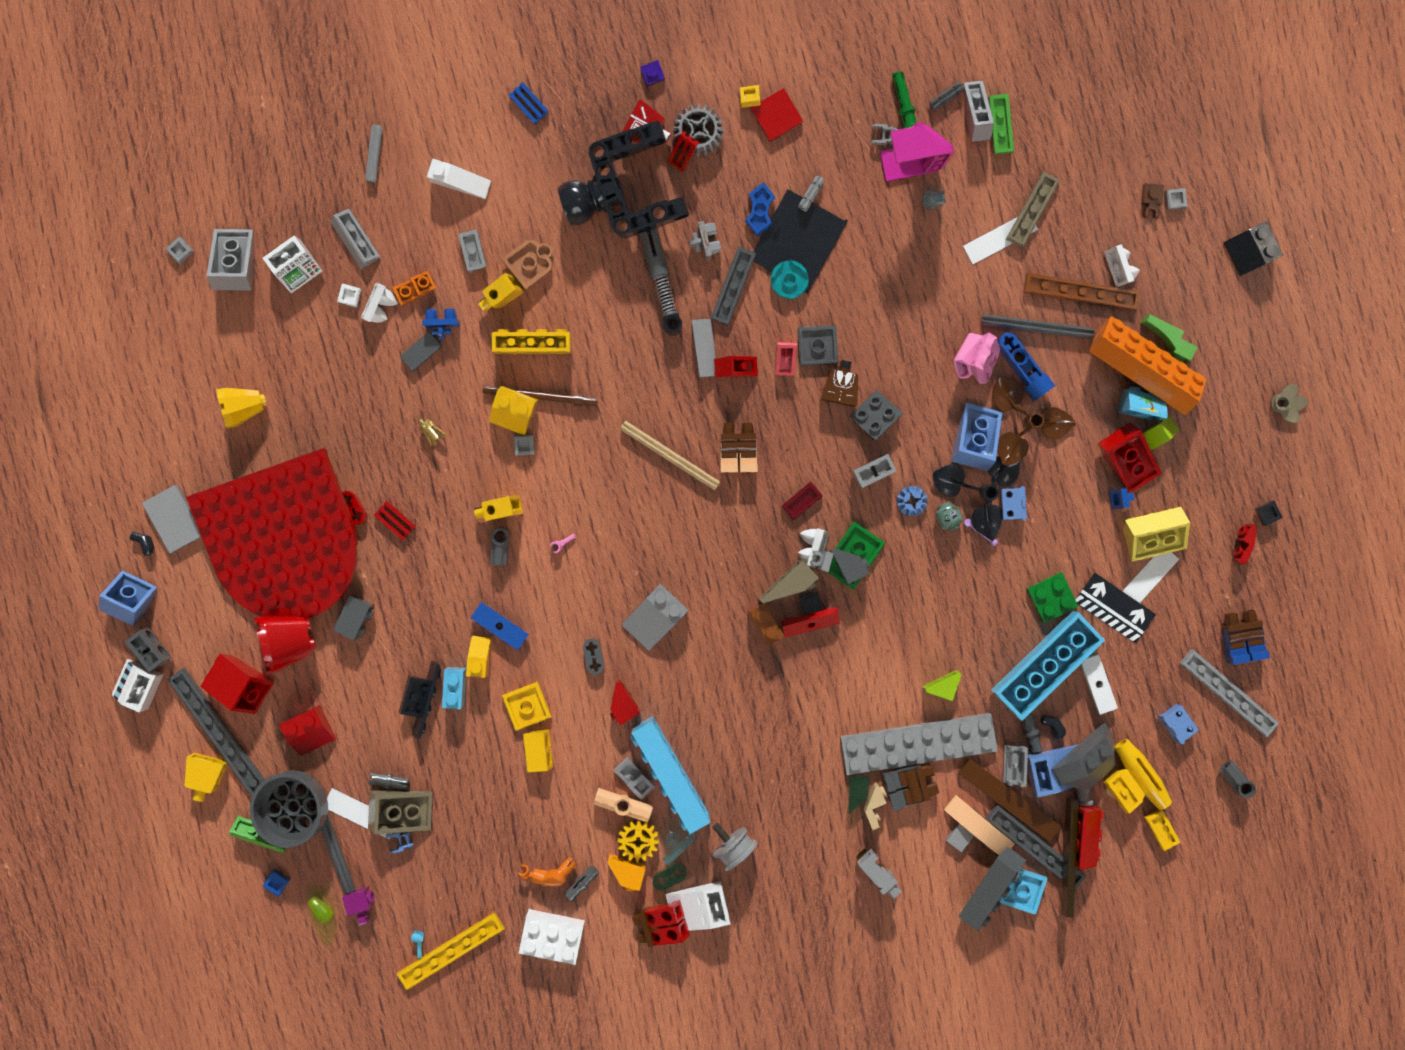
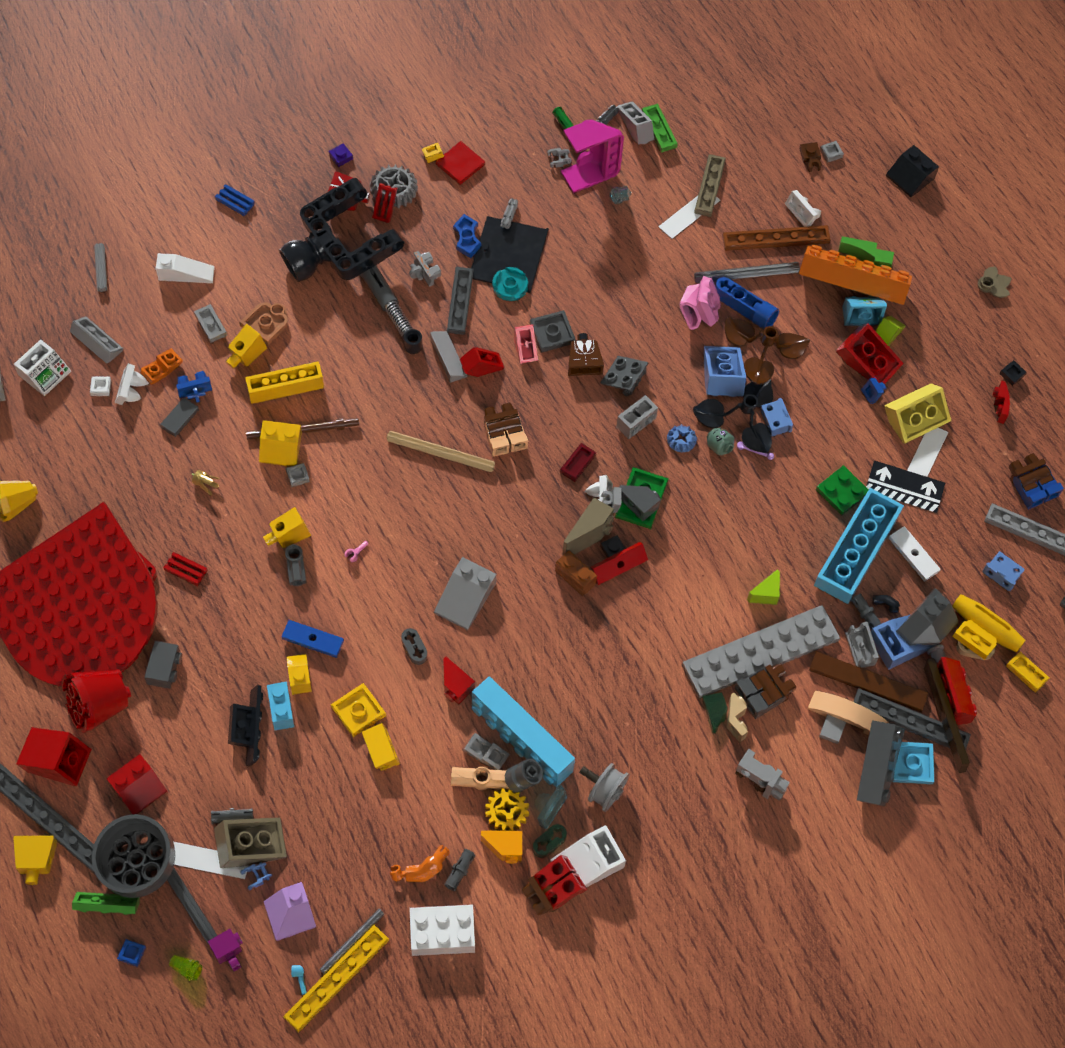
camera: 20 degrees left, 25 degrees down
none -> lavender slope [264,882,316,941]
none -> flat silver bar [319,909,385,975]
none -> dark grey wheel [505,759,543,793]

